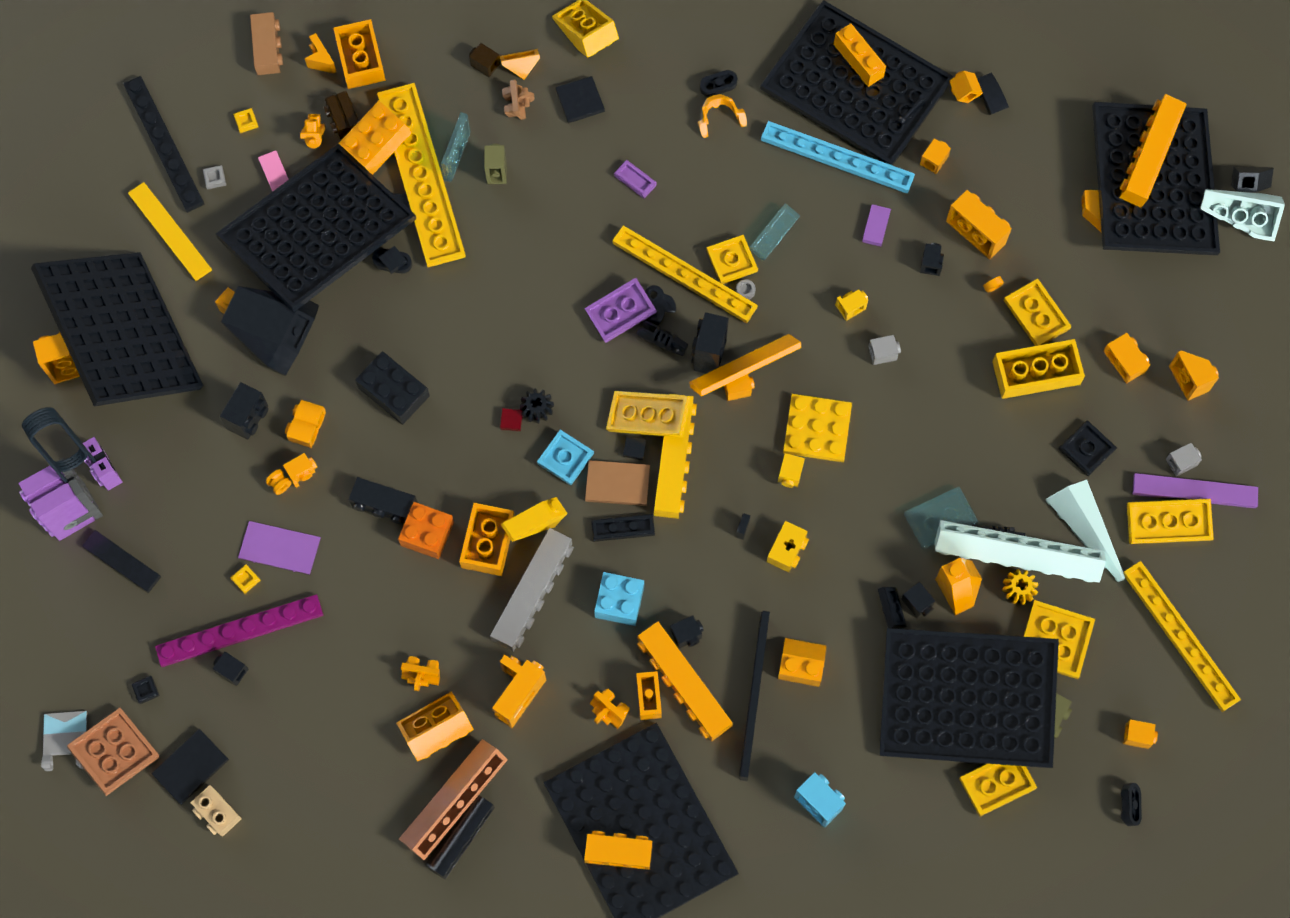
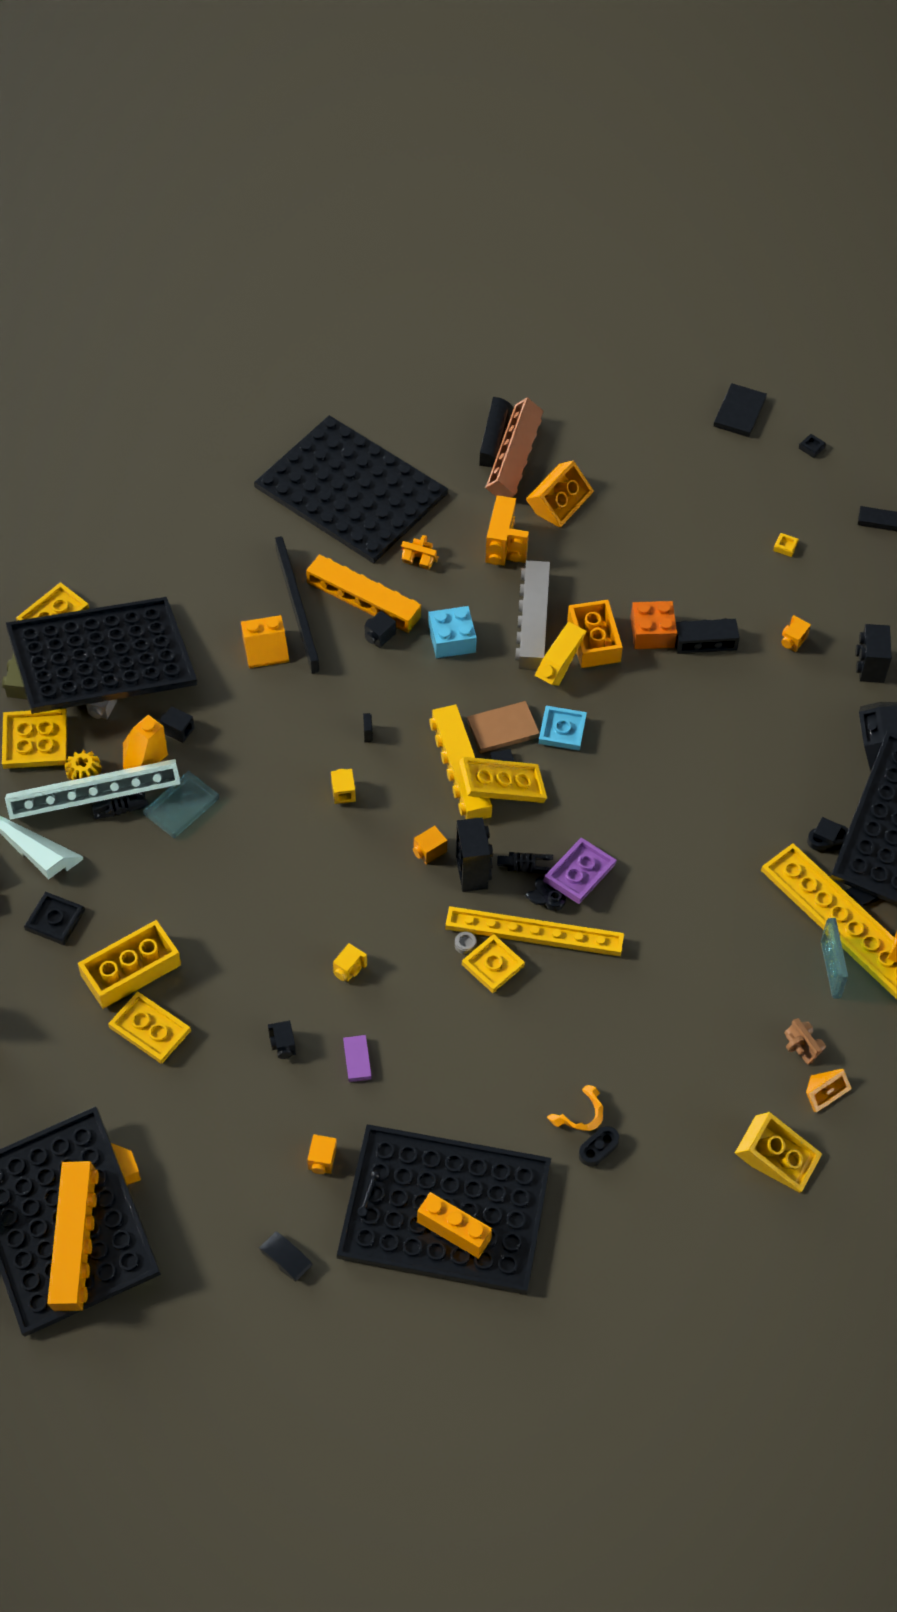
camera: 155 degrees right, 15 degrees down
light grey flag [41,711,88,771] -> none
nougat plate [67,708,159,796] -> none
magenta plate [155,594,324,667] -> none
tan brick [190,785,242,837] -> none
black brick [212,651,249,686] -> none
medium lavender window [238,521,321,575] -> none
light orange wheel [266,469,292,495] -> none
light orange brick [285,400,326,448] -> none
black brick [355,351,430,425] -> none
light orange hips [401,656,440,691] -> none
dark brown brick [469,43,501,77] -> none
olive brick [484,144,507,184] -> none
dark red tile [500,408,523,431] -> none
black gear [519,388,554,424] -> none
black tile [556,76,605,123] -> none
light orange brick [584,831,652,870] -> none
black tile [591,514,655,542] -> none
medium lavender tile [614,160,657,199] -> none
light orange brick [636,671,662,720] -> none
light orange tile [689,334,801,396] -> none
clear light blue tile [749,203,800,261] -> none
medium azure plate [761,121,915,194] -> none
yellow brick [767,521,809,572] -> none
yellow plate [783,394,852,462] -> none
medium azure brick [794,772,846,828] -> none
light grey brick [868,335,901,365] -> none
black plate [878,587,907,629] -> none
light orange brick [946,190,1012,260] -> none
light orange brick [949,71,983,103] -> none
light orange tile [983,276,1004,293] -> none
light orange brick [1103,333,1150,384] -> none

